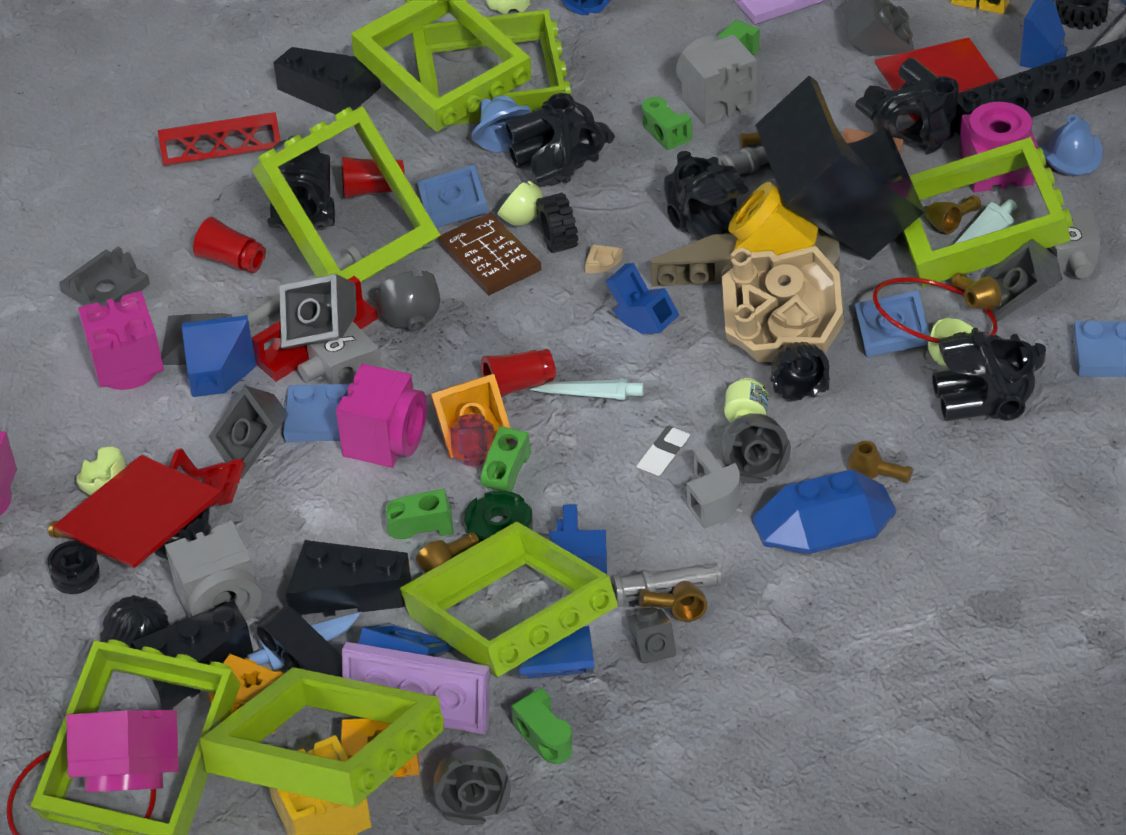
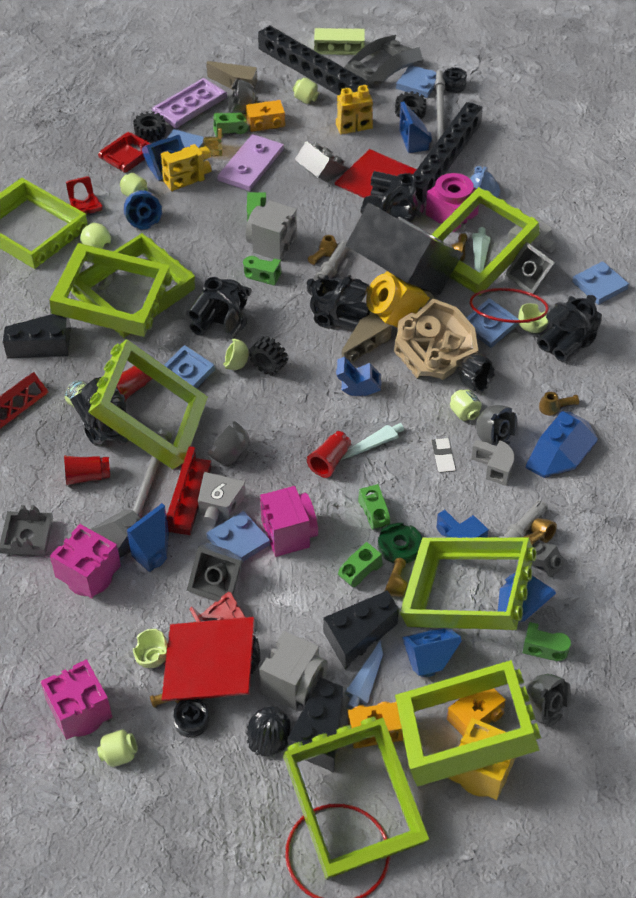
camera: 40 degrees left, 5 degrees up
dark pink piece [66,710,179,792] -> none
black beam [257,605,343,677] -> none
dark grey slope [279,274,357,349] -> none
lavender plate [342,642,490,735] -> none
light orange slope [430,374,512,458] -> none
reddish brown tile [438,212,542,296] -> none
clear pink head [450,414,494,466] -> none
medium blue helmet [472,95,531,152] -> none
tan tile [585,244,623,274] -> none
pearl gold bar [951,273,1002,310] -> none

